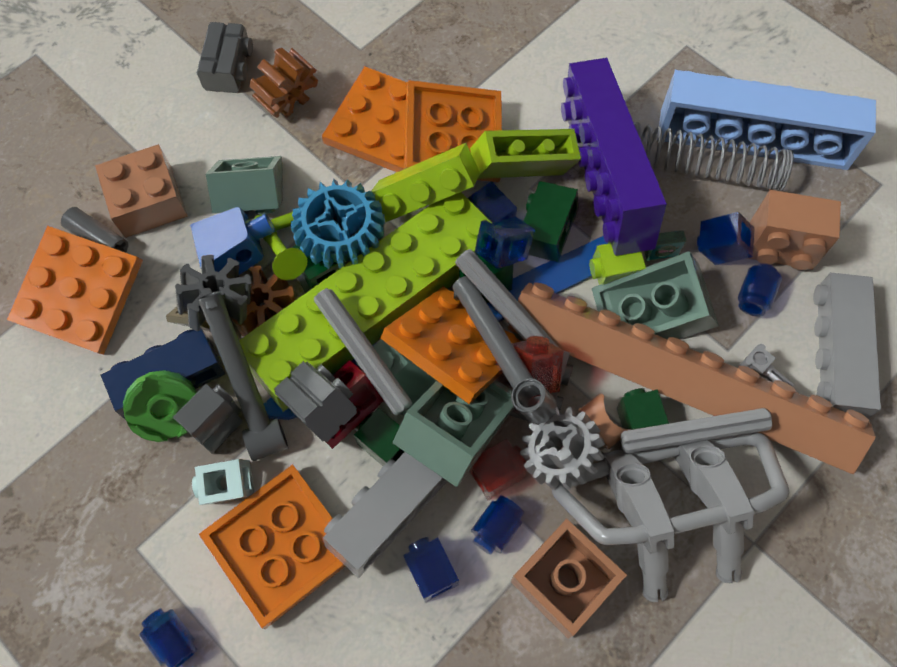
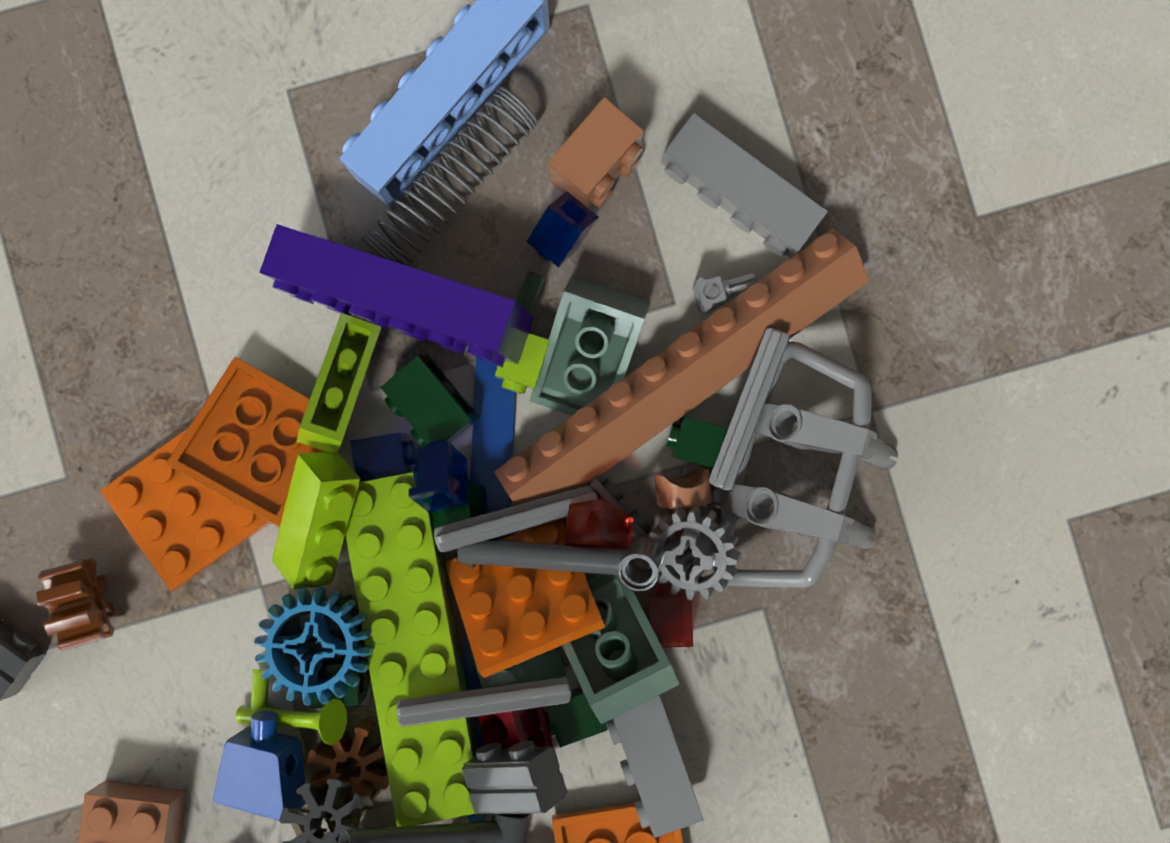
camera: 60 degrees left, 20 degrees up
sand green slope [206,156,283,214] -> none
clear blue brick [403,537,459,603] -> none
clear blue brick [471,495,525,555] -> none
nougat brick [511,518,627,638] -> none
clear blue brick [737,264,782,317] -> none

